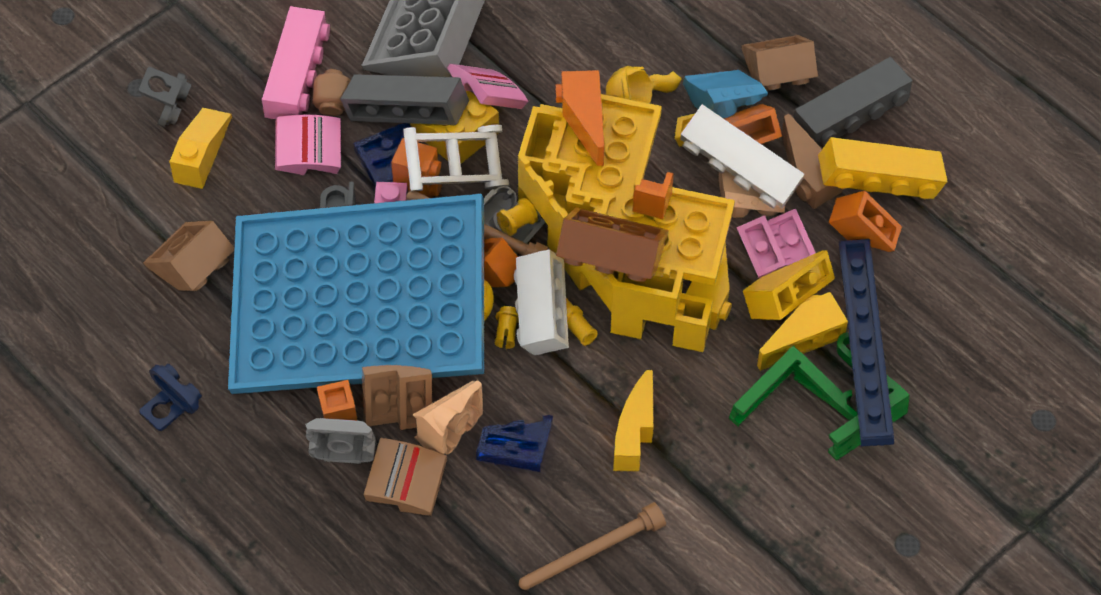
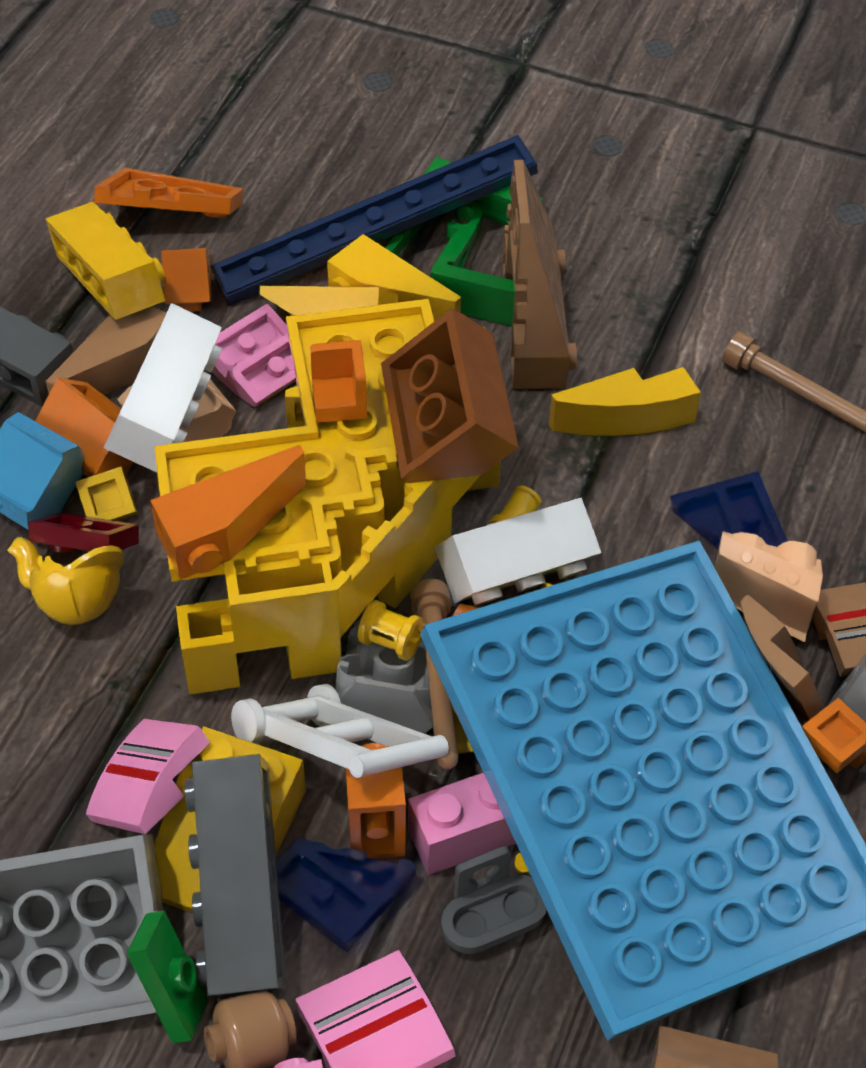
camera: 115 degrees left, 5 degrees down
none -> dark red plate [28,512,139,552]
none -> orange wing [94,168,243,218]
none -> green plate [126,910,208,1043]
none -> medium nougat wedge [501,160,577,389]

